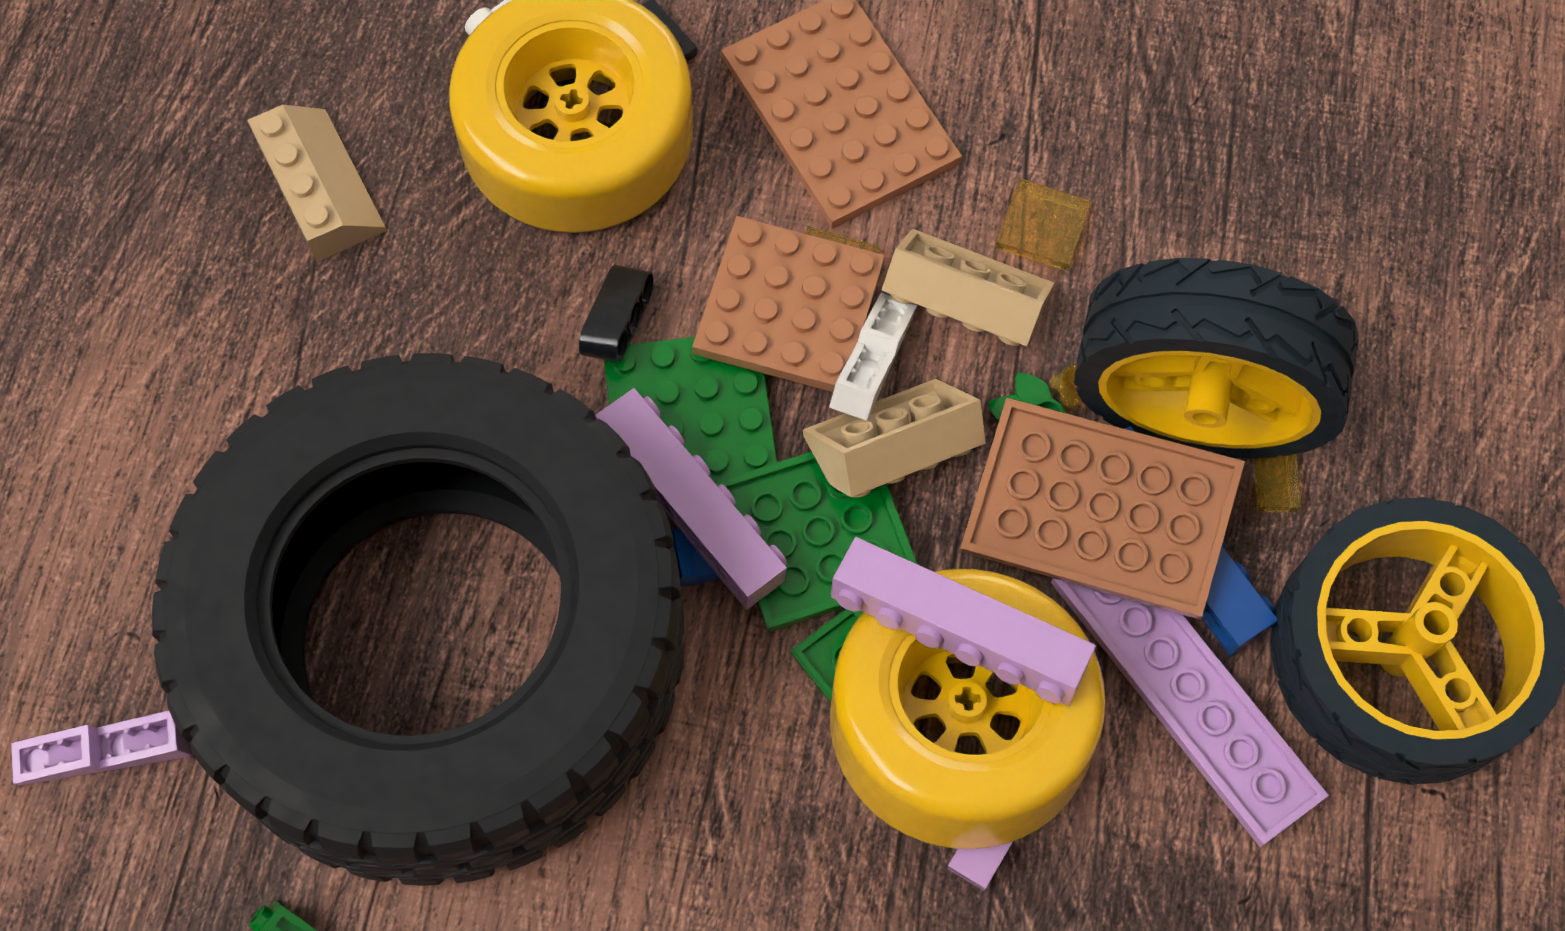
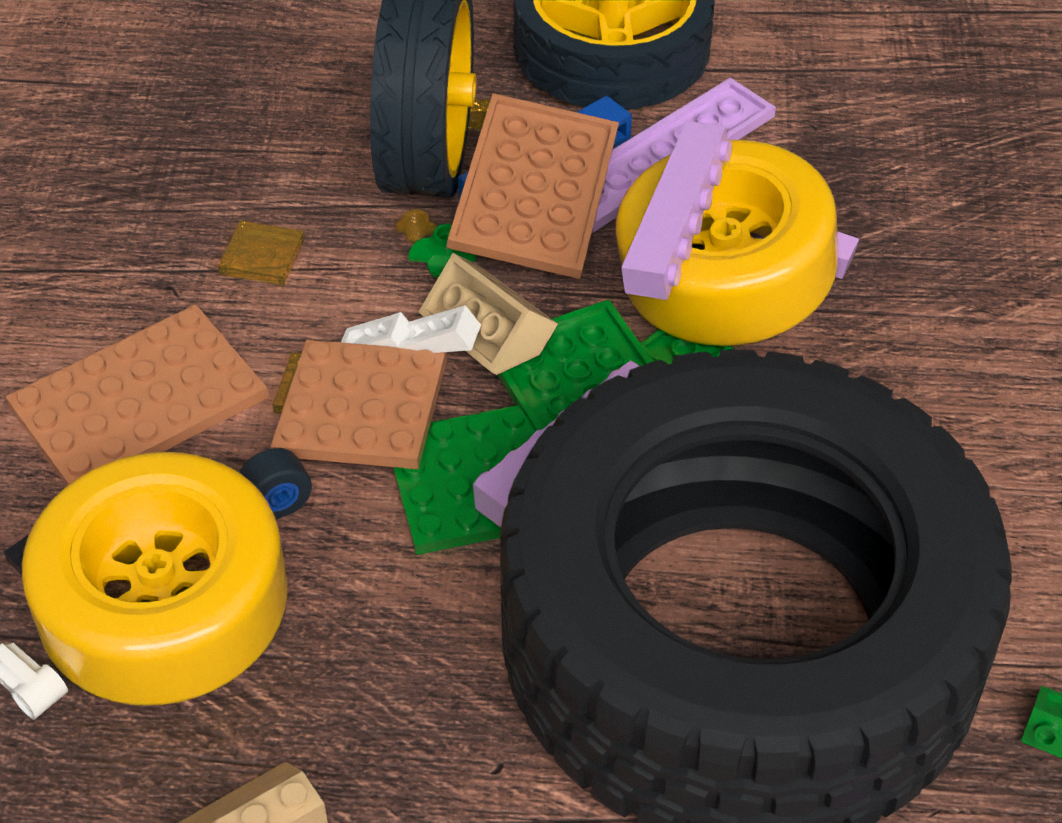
camera: 95 degrees left, 20 degrees down
black beam [579,265,654,363] -> none
tan slope [882,229,1054,347] -> none
none -> black wheel [239,448,312,520]

